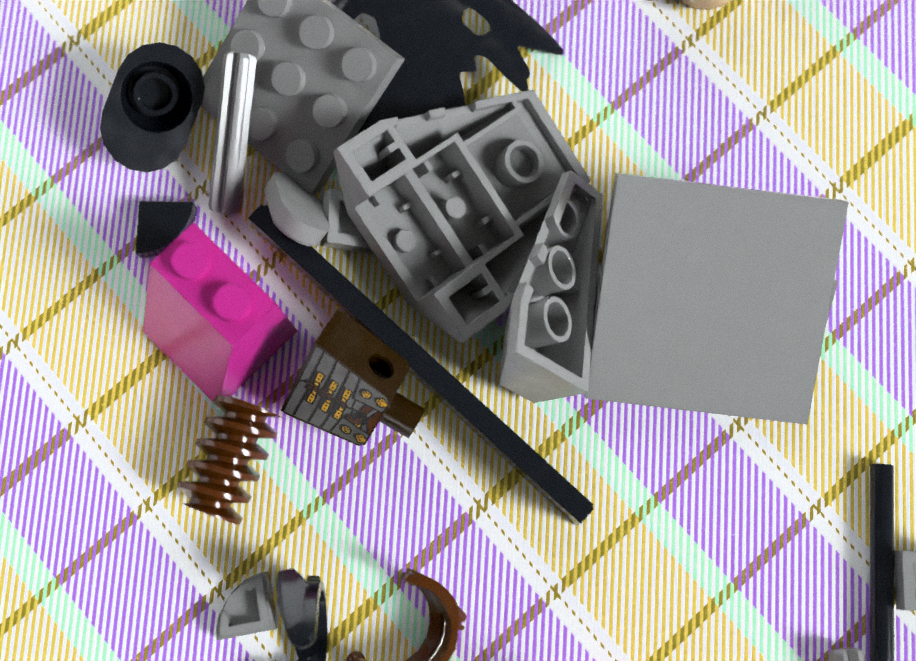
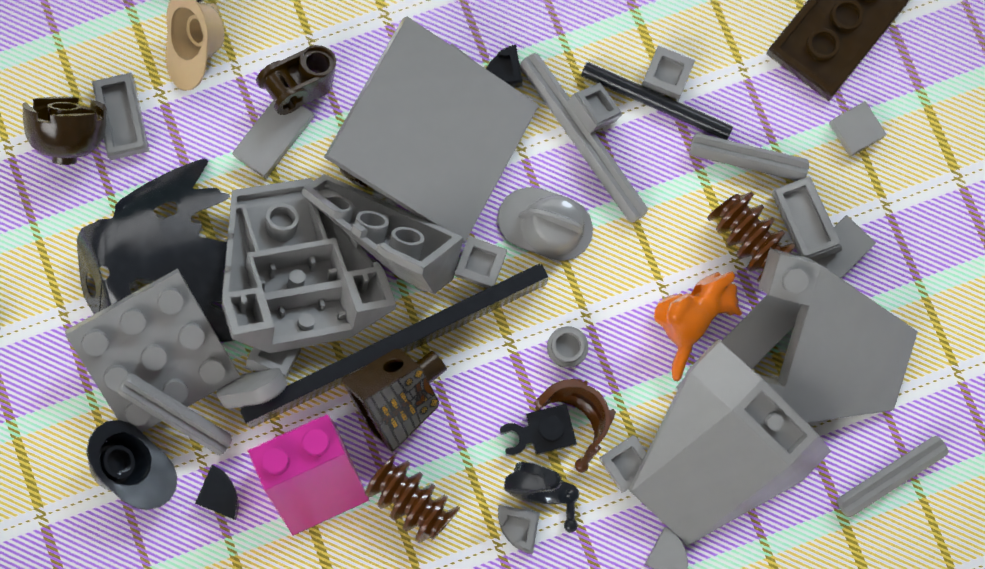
camera: 75 degrees left, 0 degrees up
none -> light grey tile [232,100,314,179]
none -> dark brown piece [256,45,336,115]
none -> light grey plate [455,236,507,288]
none -> black tile [486,45,523,88]
none -> light grey piece [497,187,593,261]
none -> black plate [500,404,577,456]
none -> light grey axle [520,53,648,223]
none -> light grey plate [547,326,588,368]
none -> light grey tile [567,83,623,133]

